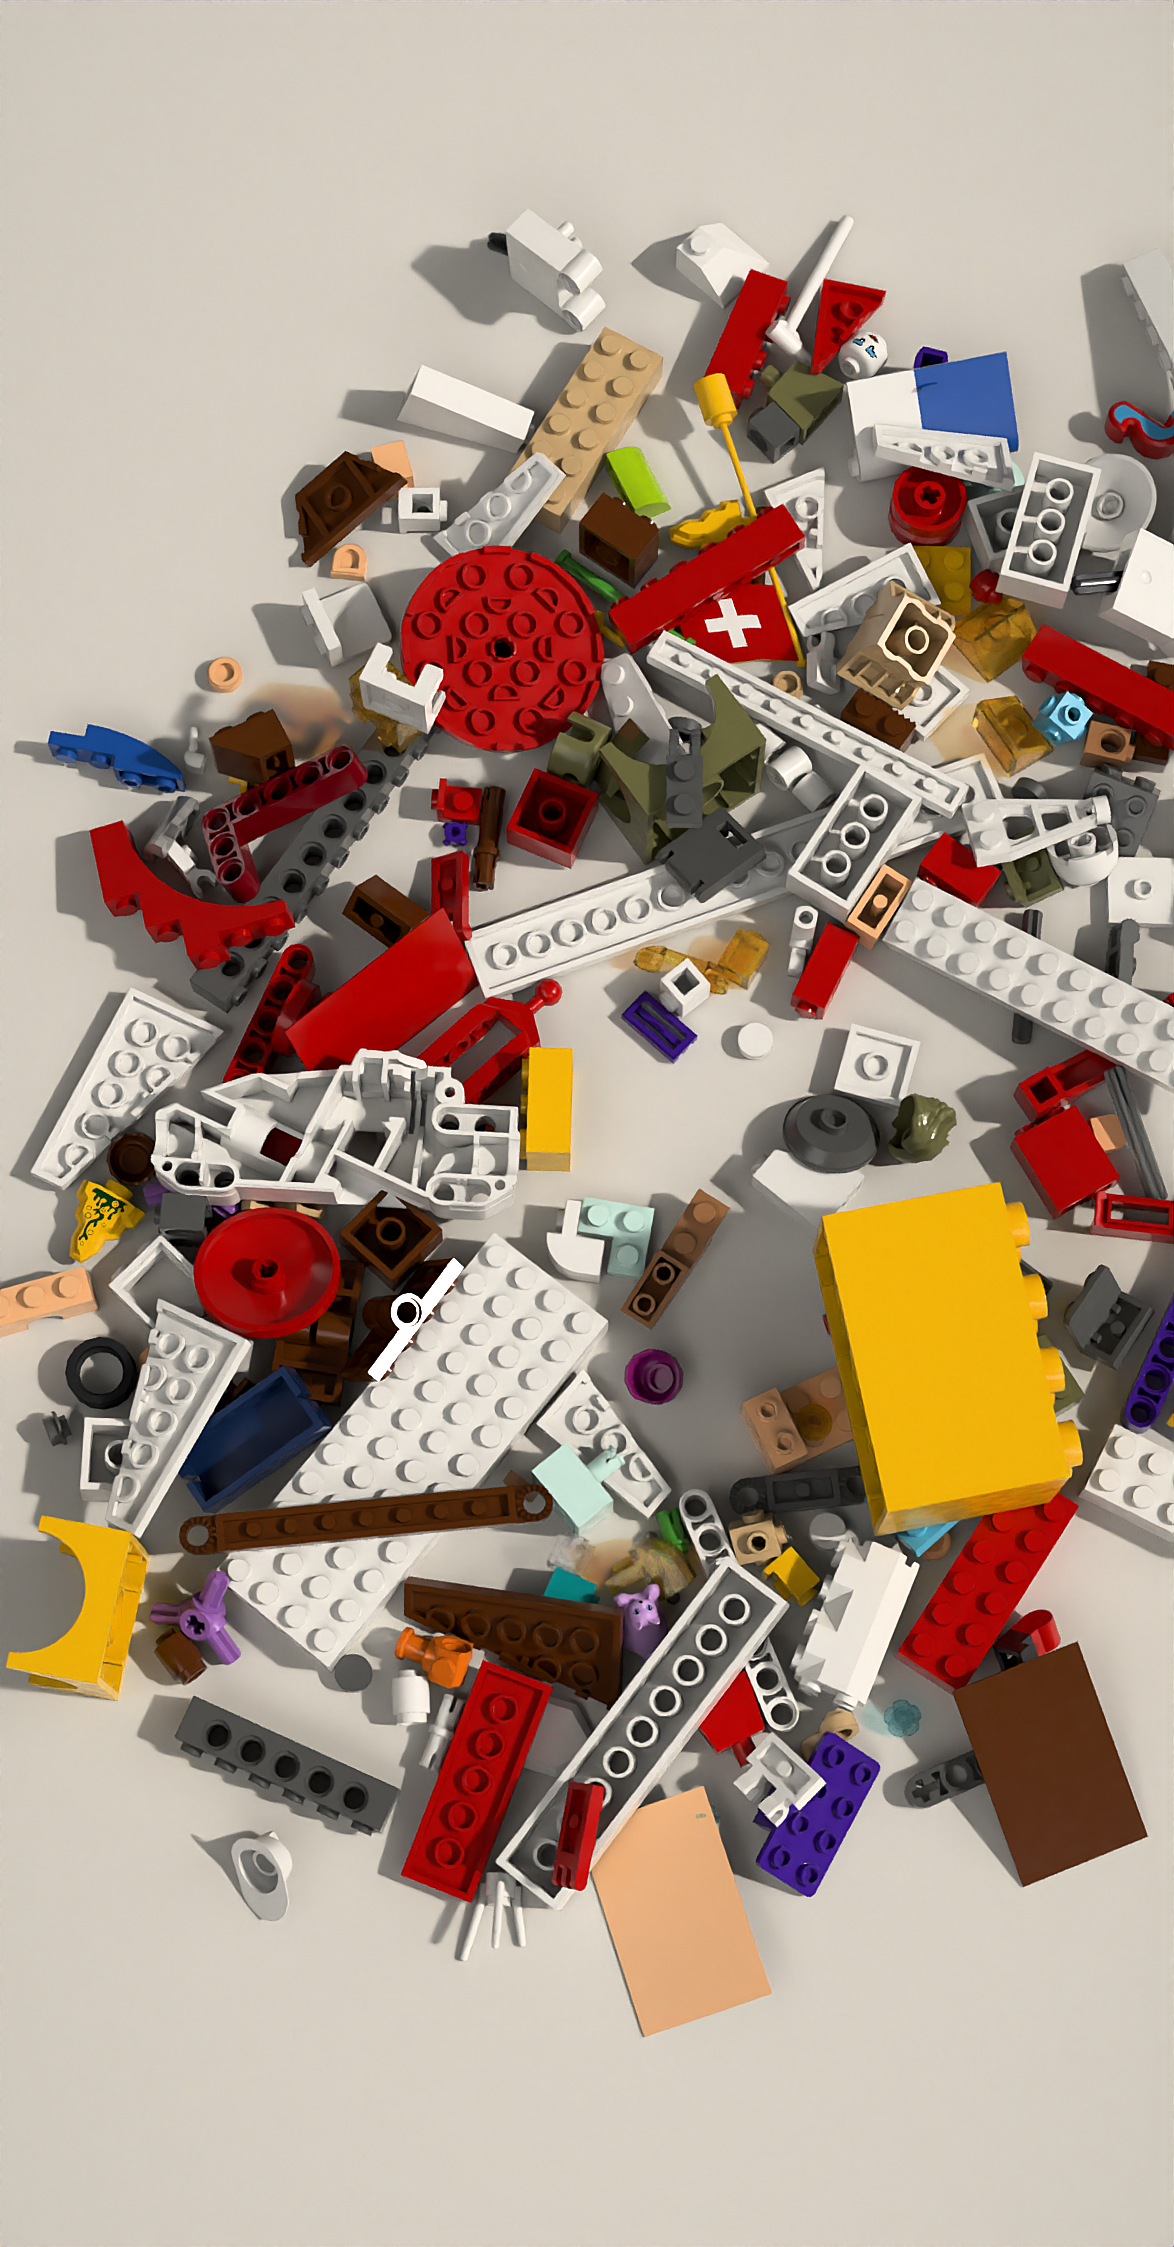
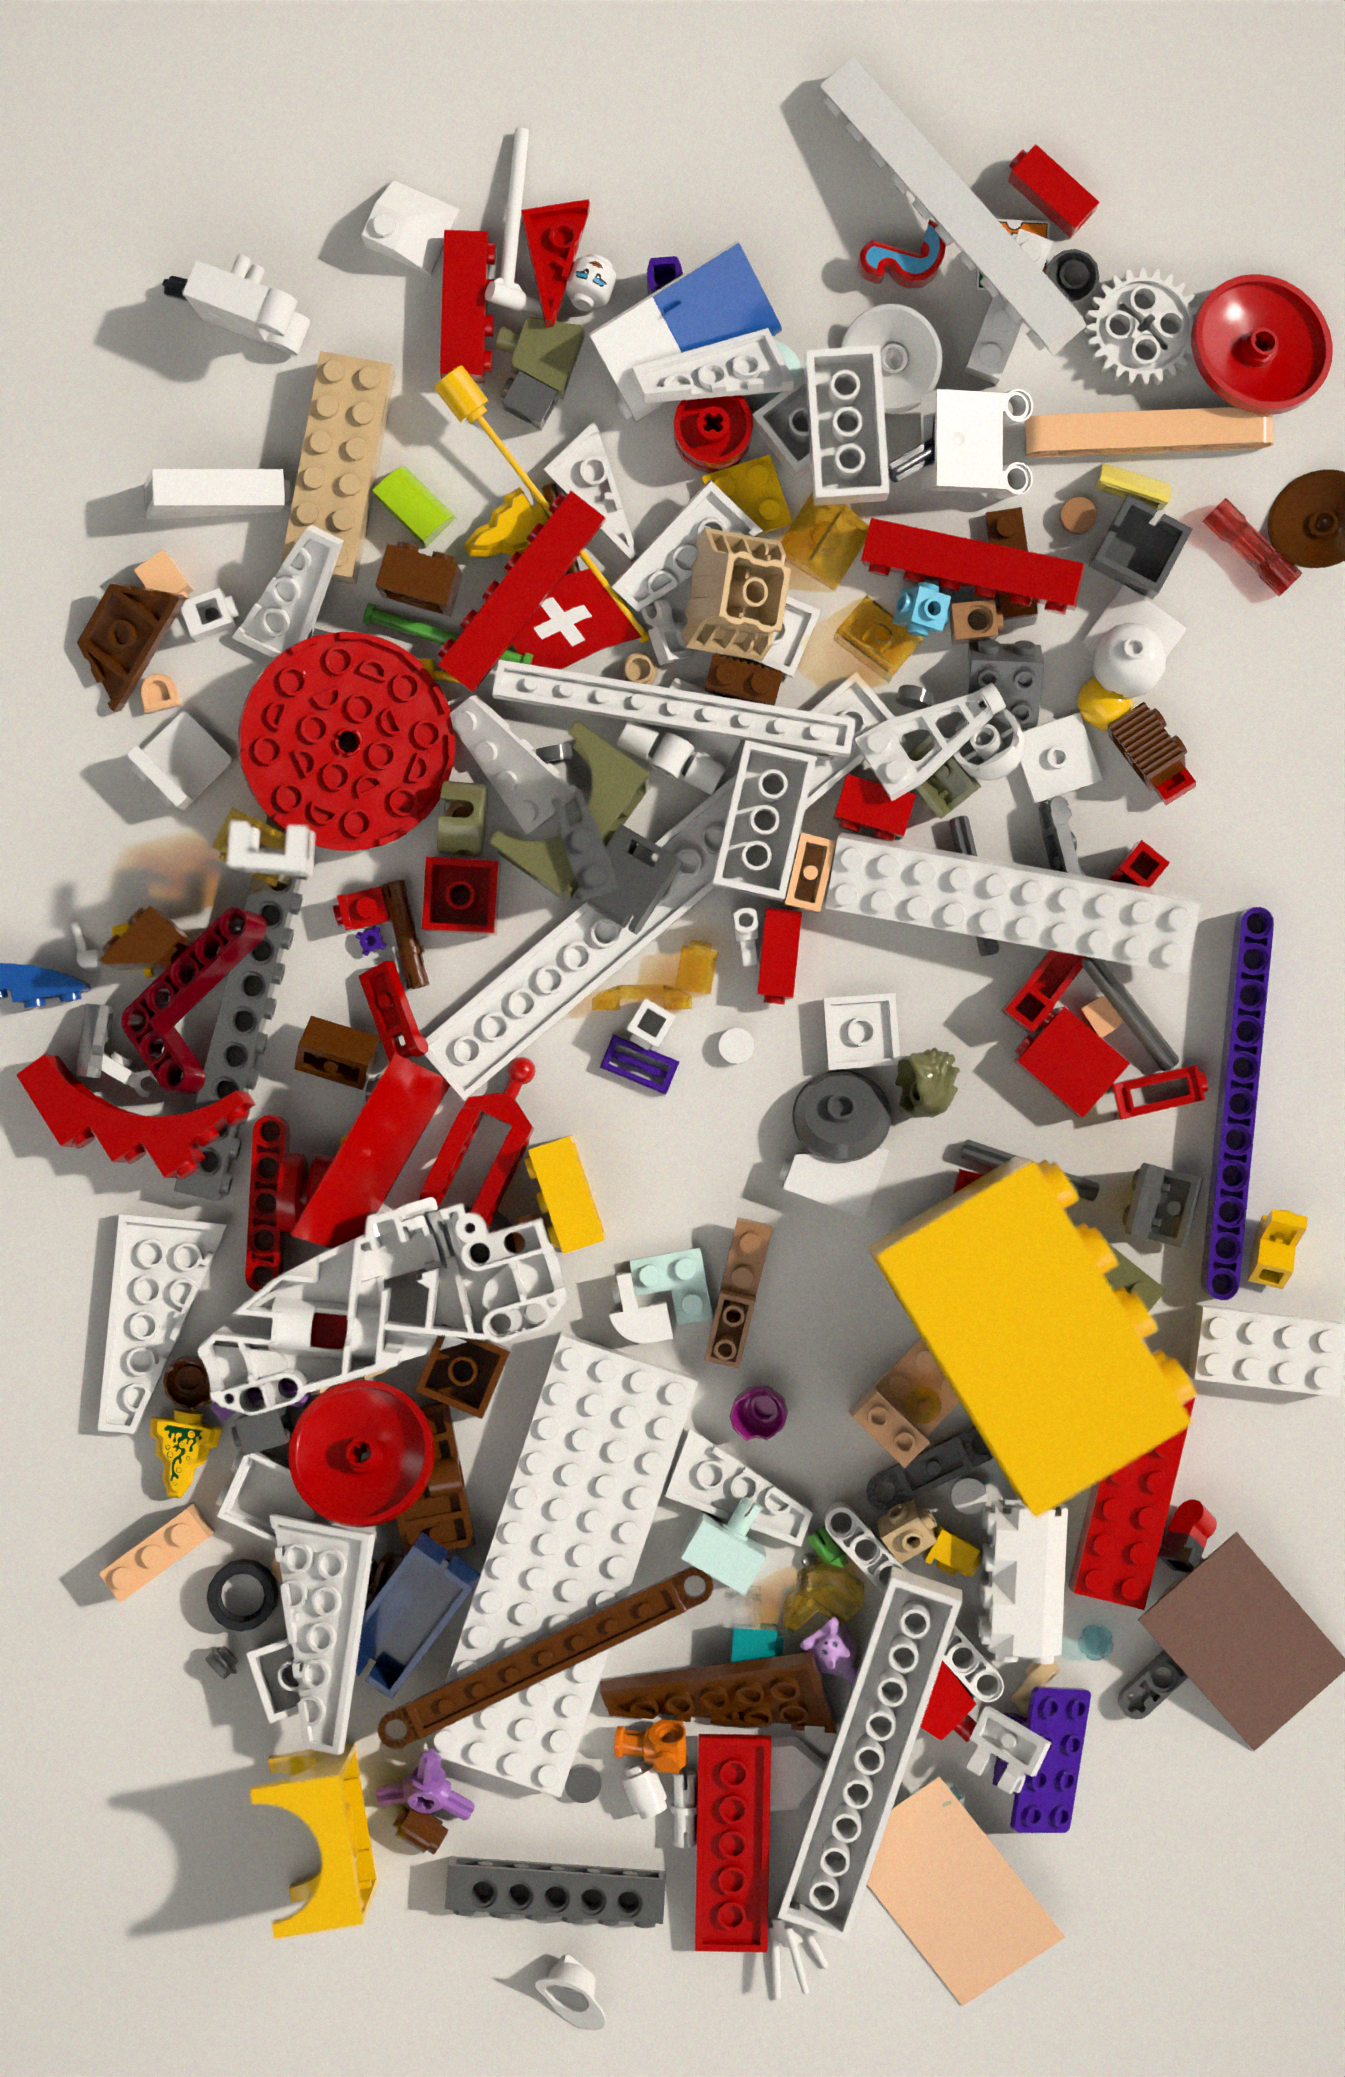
camera: 20 degrees left, 15 degrees up
light nougat tile [207,657,242,693] -> none
reddish brown plate [339,1258,464,1382] -> none
medium nougat tile [503,1470,538,1503] -> none
red hinge [552,1781,605,1891] -> none
olive slope [595,718,650,797] -> none
red plate [969,569,1003,604] -> none

